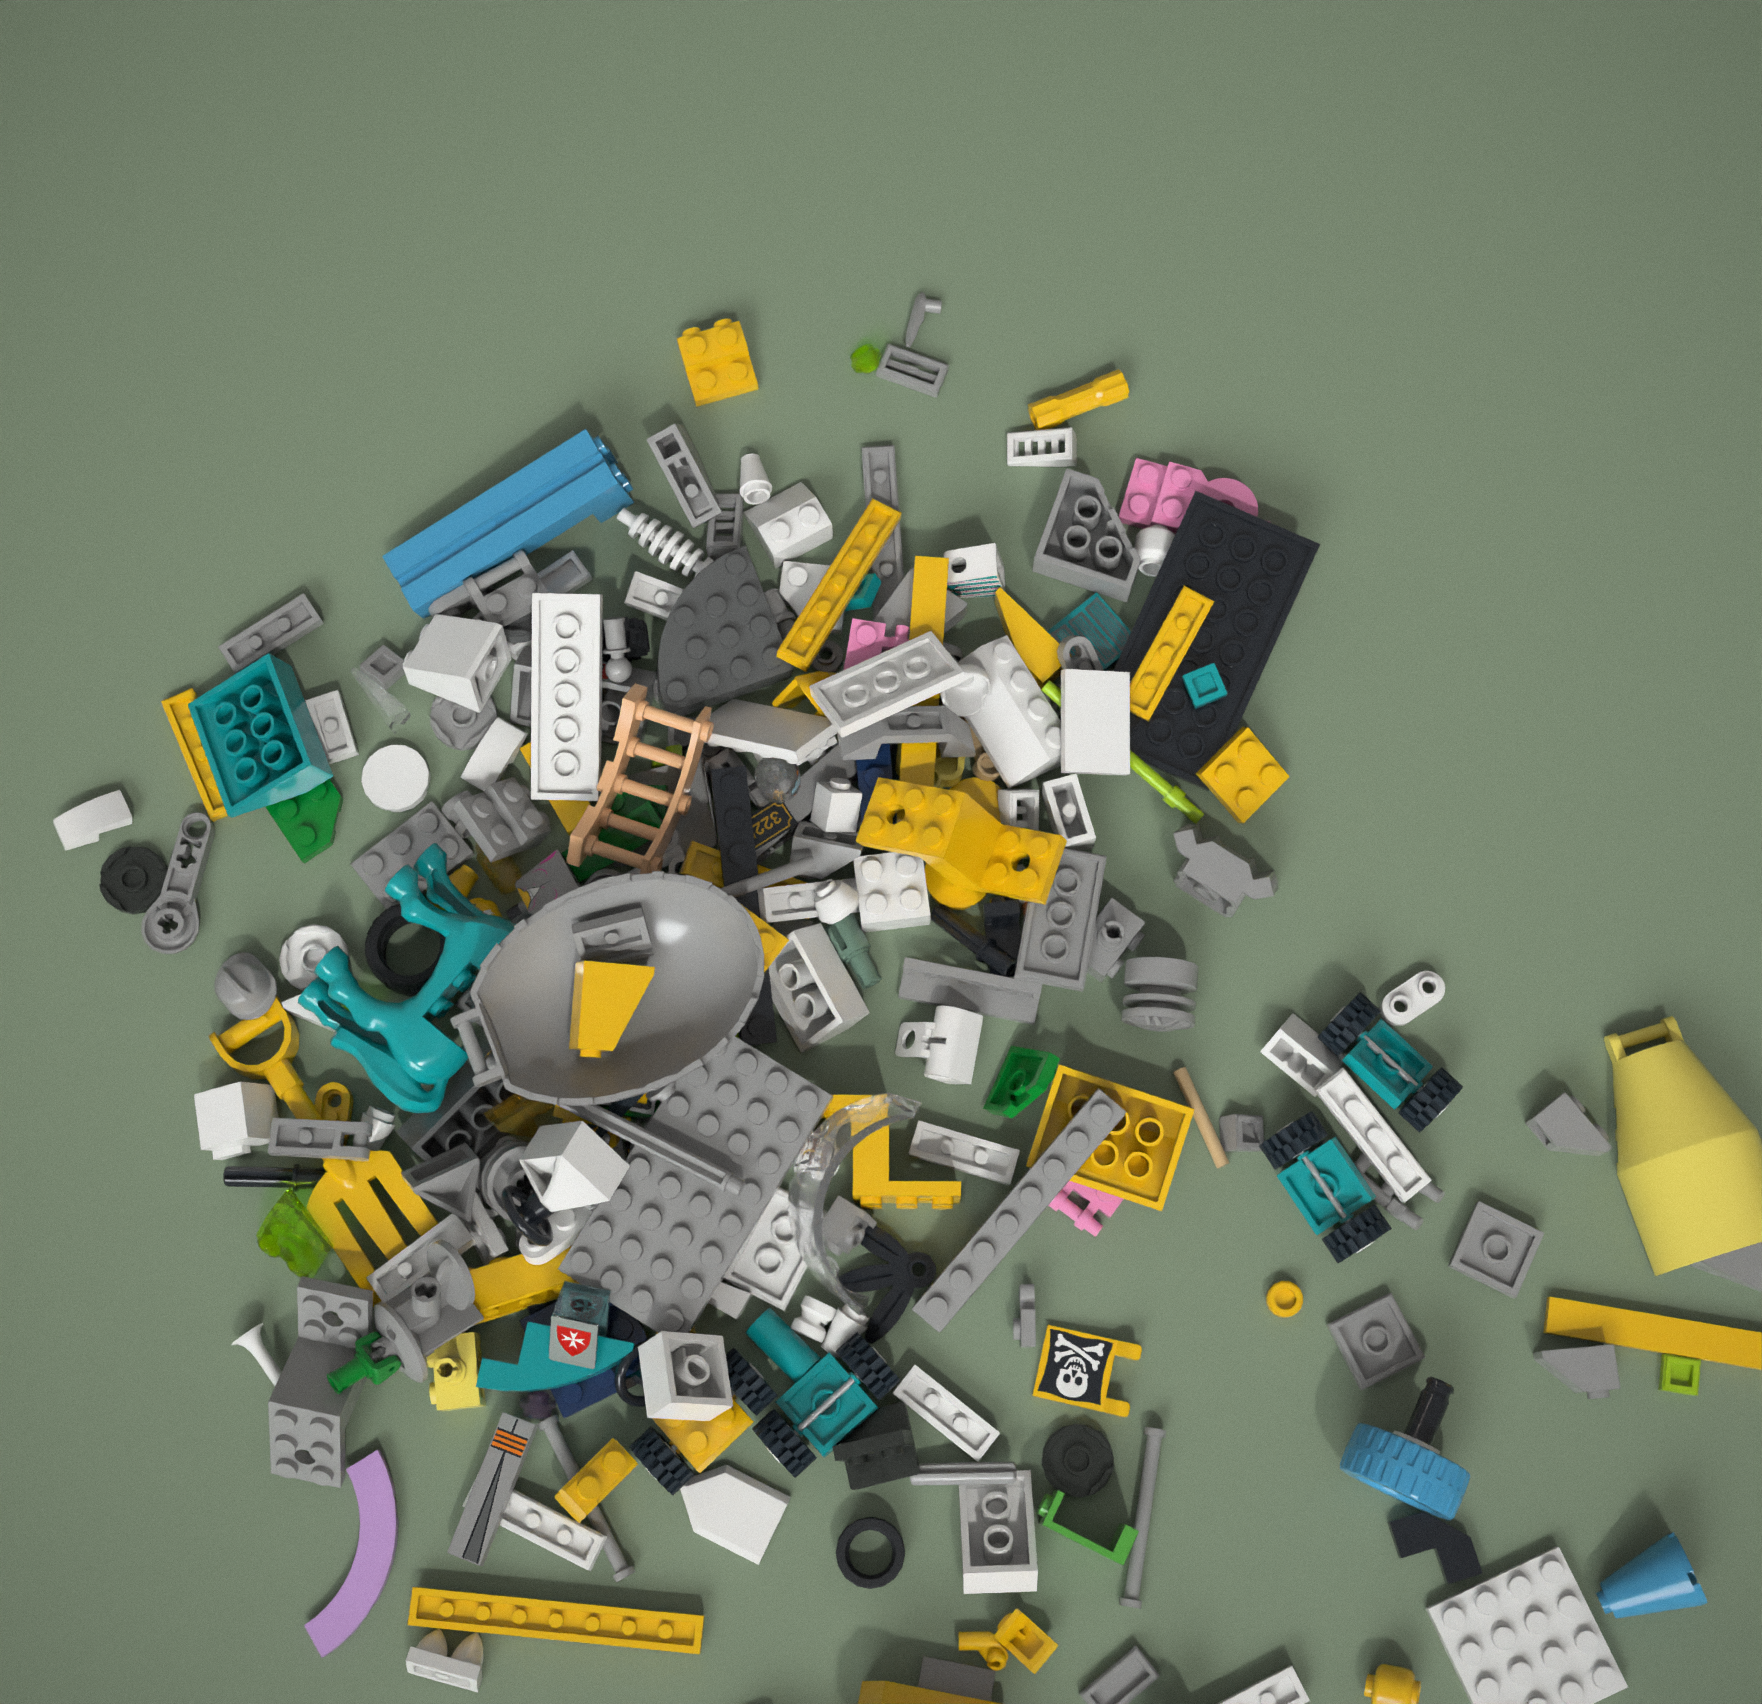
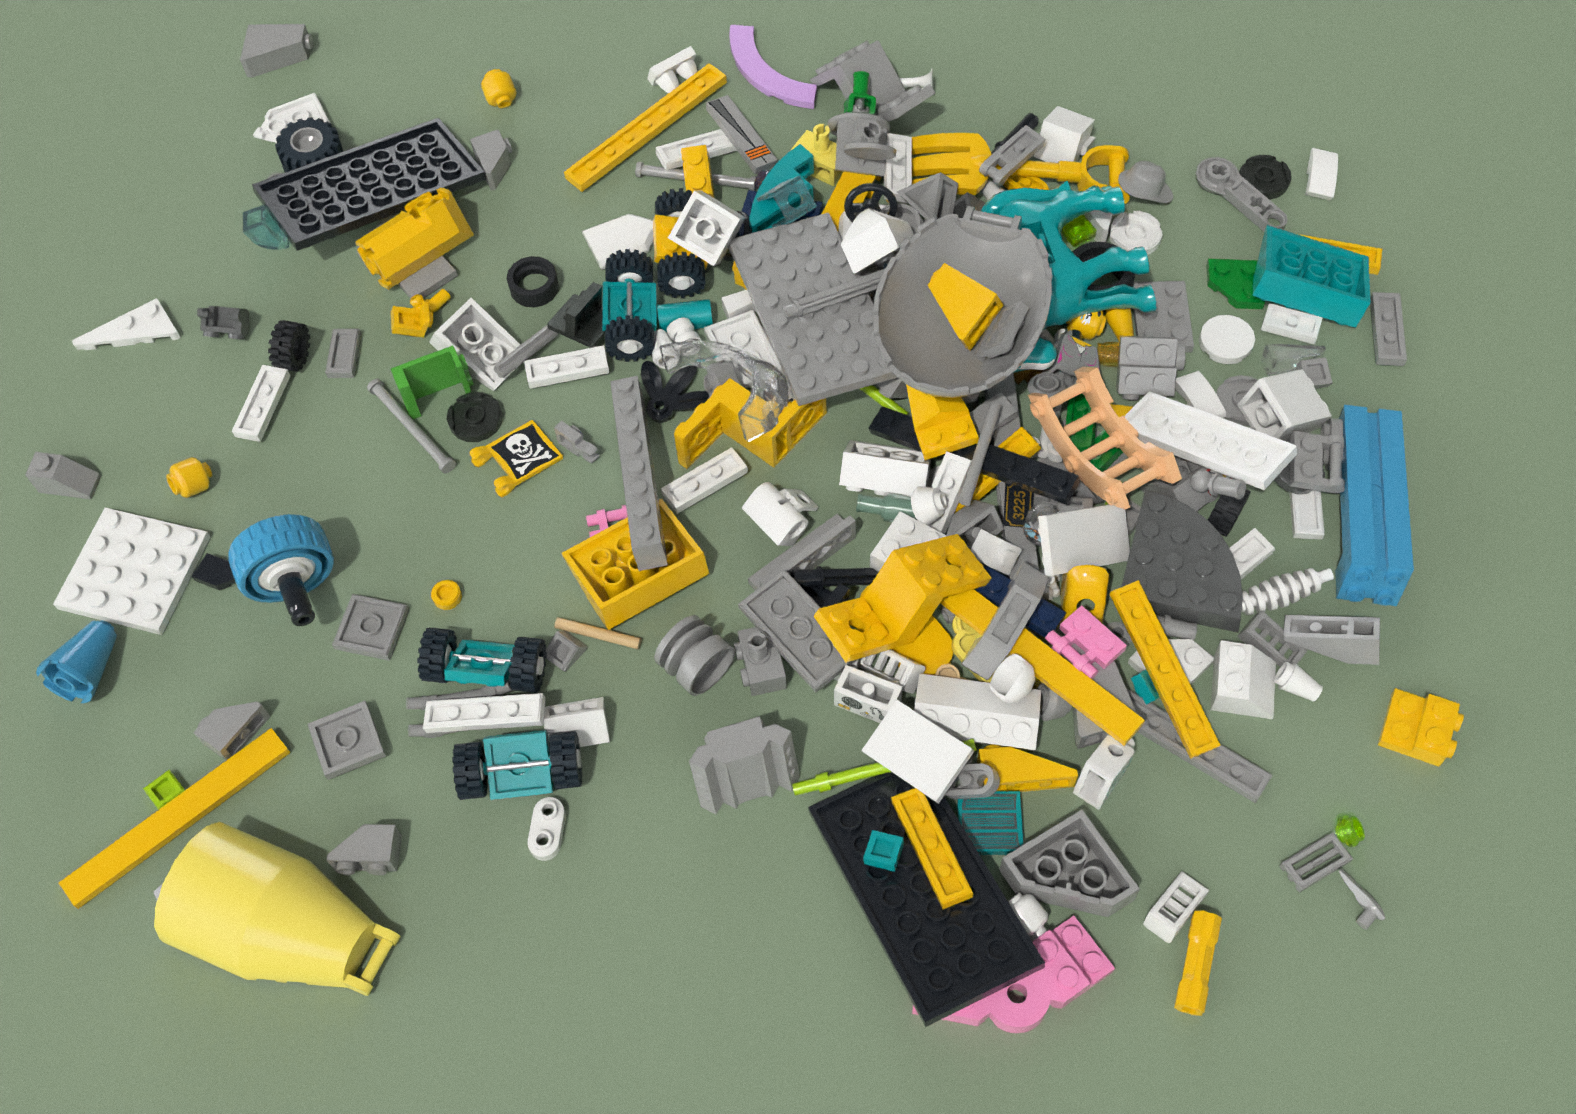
camera: 130 degrees right, 15 degrees down
clear neon green slope [256,1187,334,1279] -> none
white plate [809,631,965,738] -> none
green plate [983,1045,1060,1118] -> none
yellow plate [1196,727,1290,824] -> none

